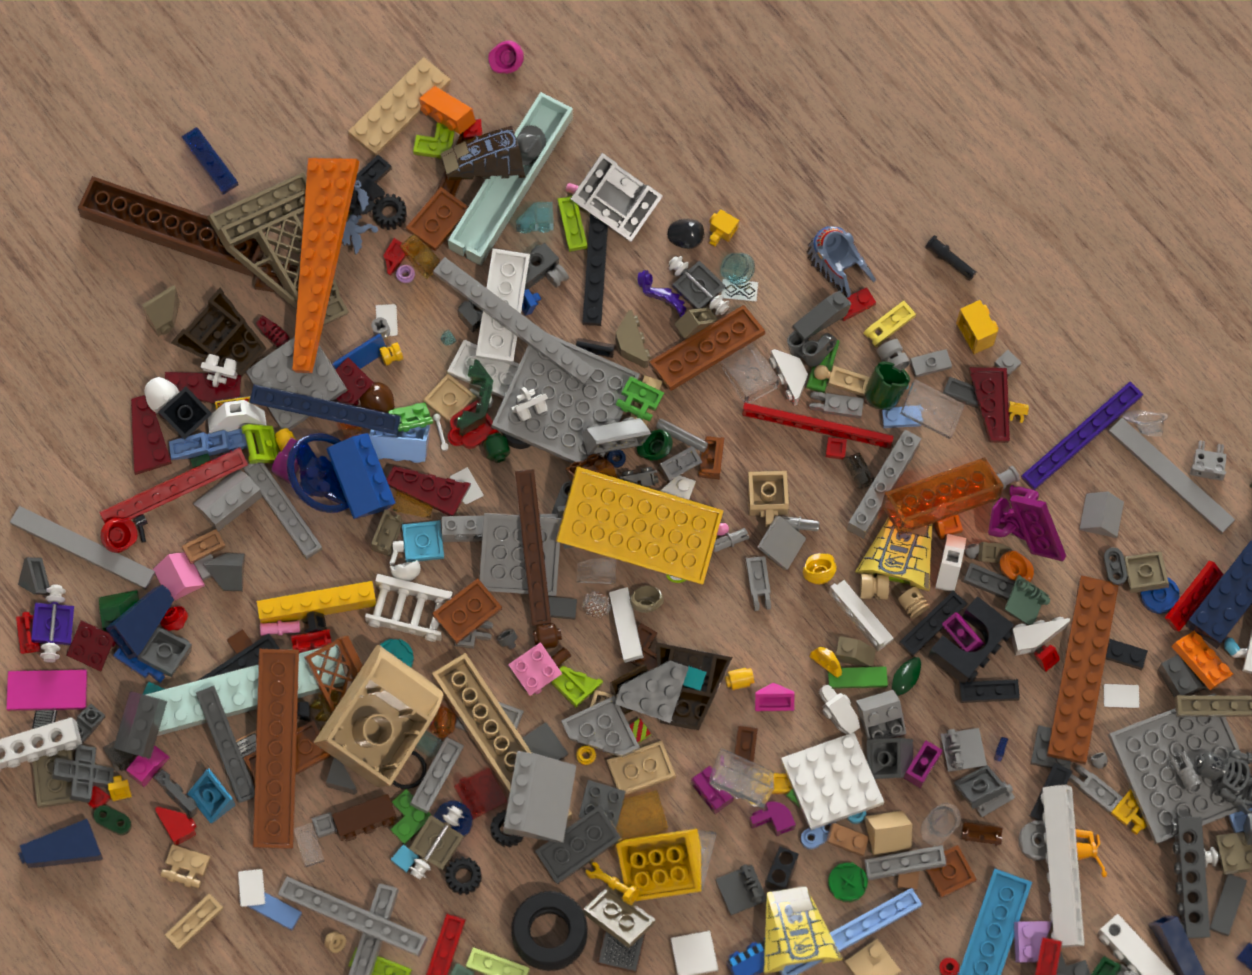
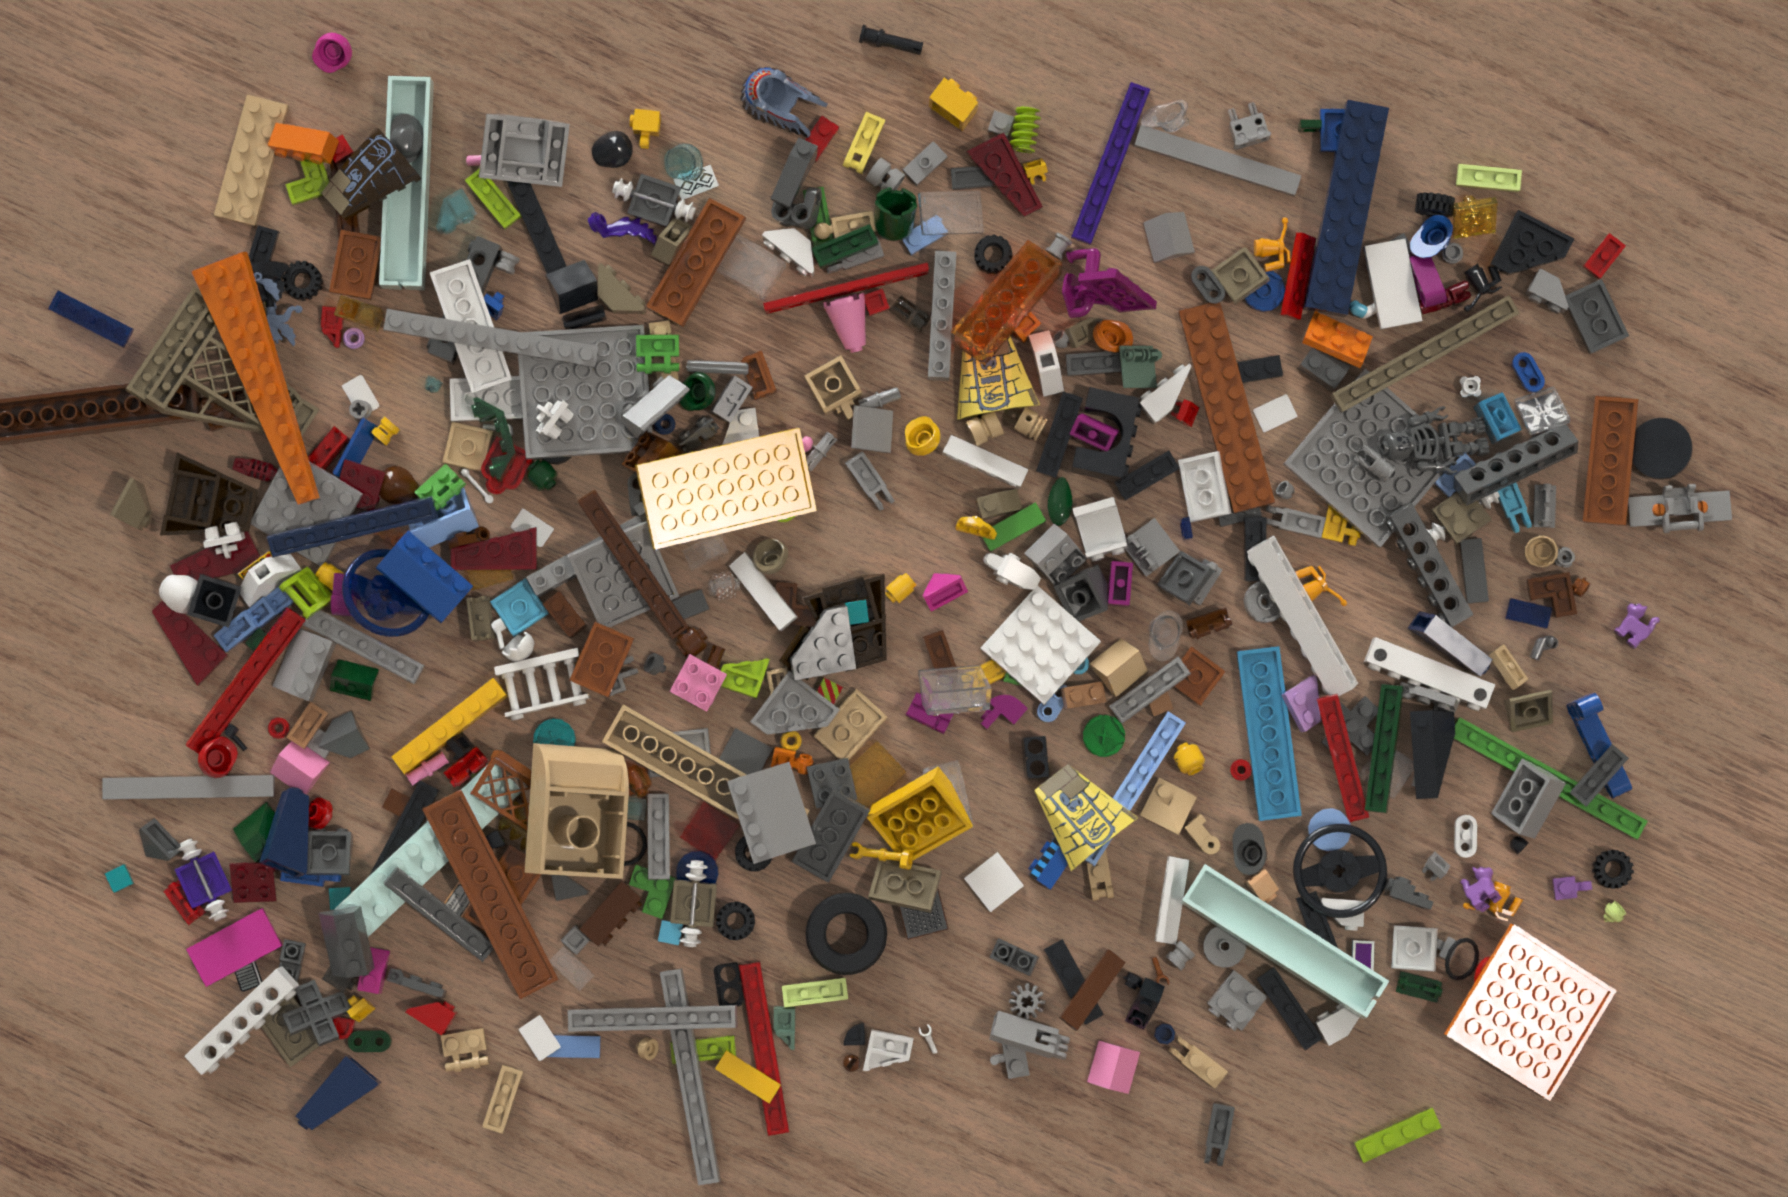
camera: 25 degrees left, 15 degrees up
dark azure slope [187,769,236,824] -> none
dark grey hinge [715,864,766,915] -> none
none -> red plate [268,717,290,739]
none -> red hinge [308,426,350,470]
none -> dark green panel [330,659,379,701]
none -> reddish brown plate [447,526,490,549]
none -> reddish brown brick [543,591,588,639]
none -> black slope [545,260,599,314]
none -> black piece [714,962,744,1007]
none -> orange plate [771,747,814,774]
none -> dark green plate [812,224,879,269]
none -> bright pink cone [823,293,866,353]
none -> black tyre [974,234,1012,274]
none -> lime piece [1010,106,1041,153]
none -> white panel [1073,497,1129,561]
none -> yellow head [1173,742,1205,776]
none -> white tile [1178,451,1232,523]
none -> light orange piece [1254,217,1290,272]

